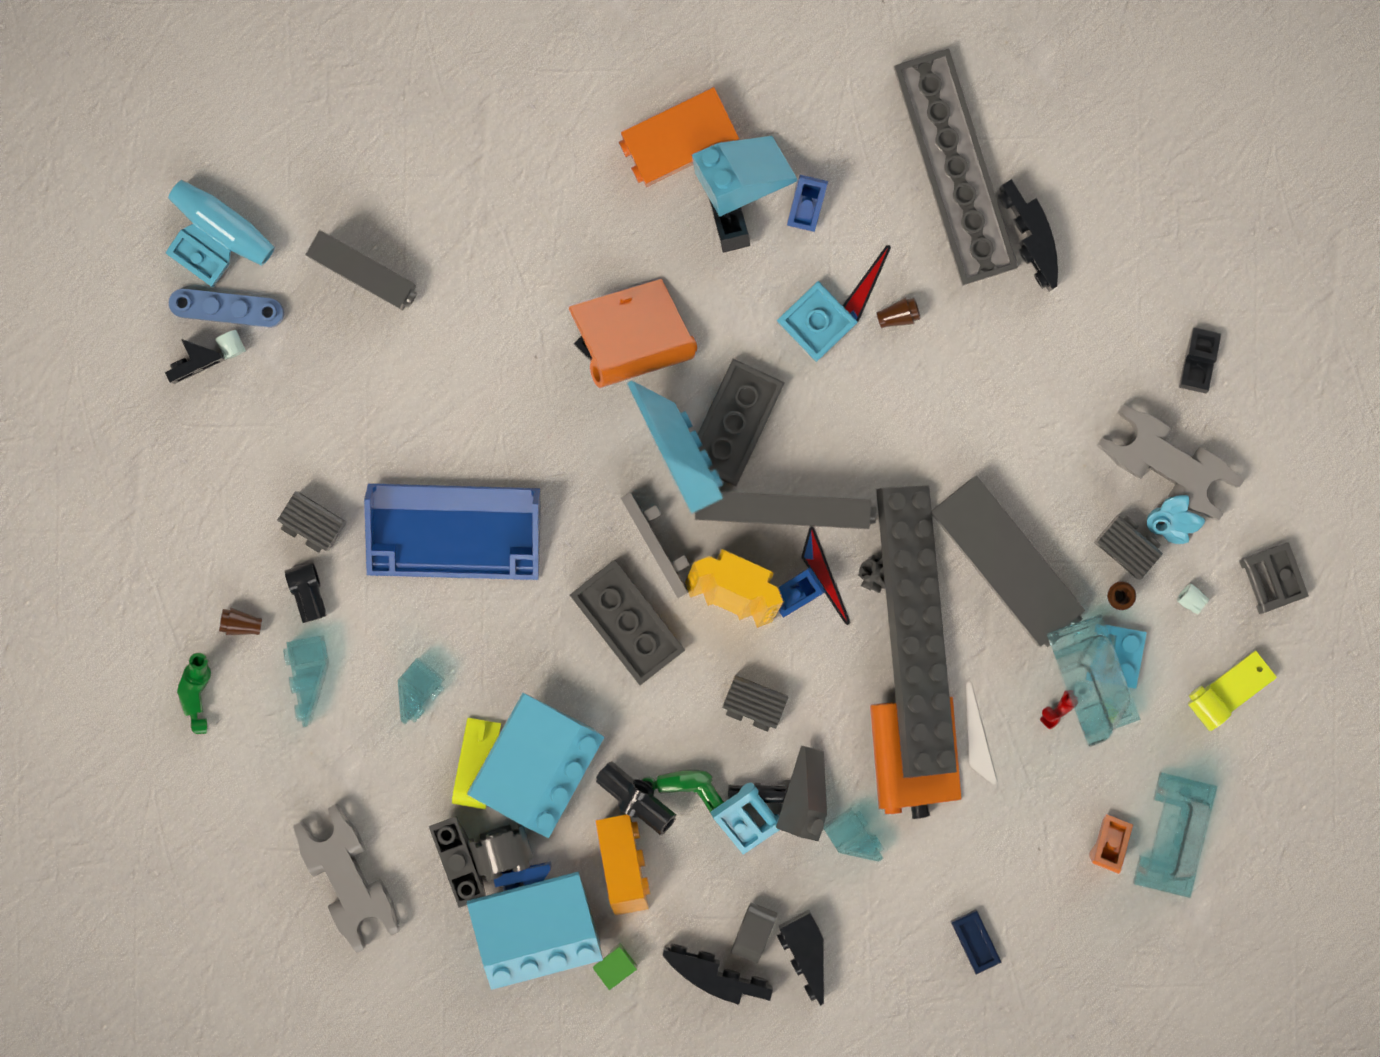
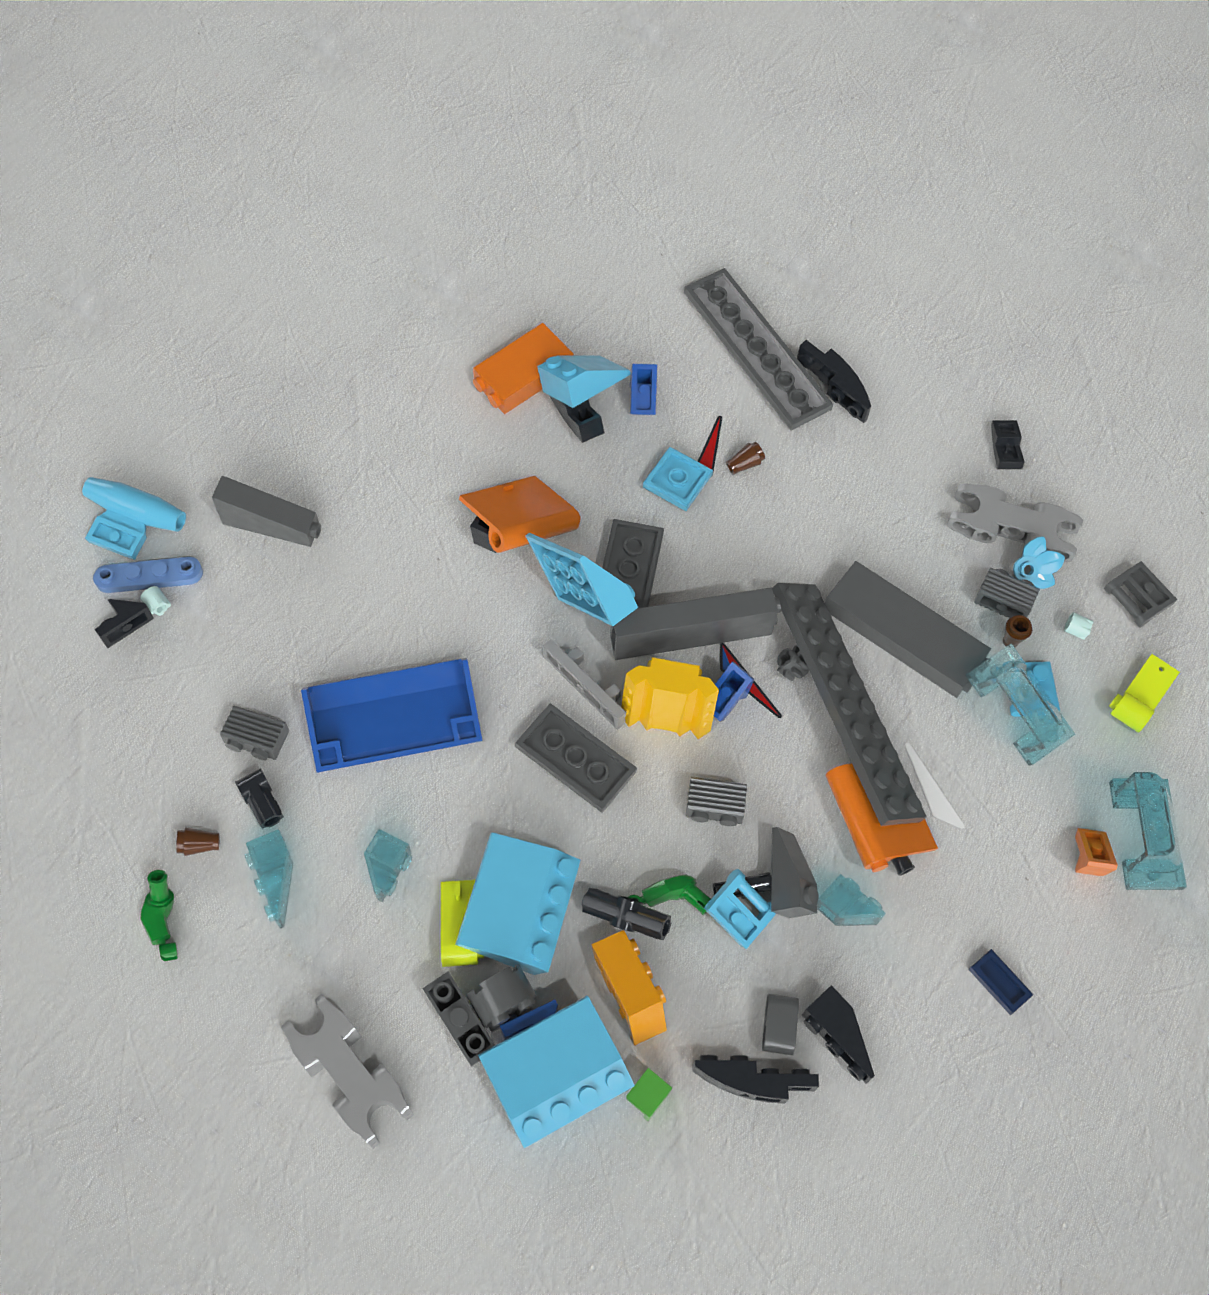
camera: 15 degrees left, 25 degrees down
red arm [1040,689,1078,729] -> none

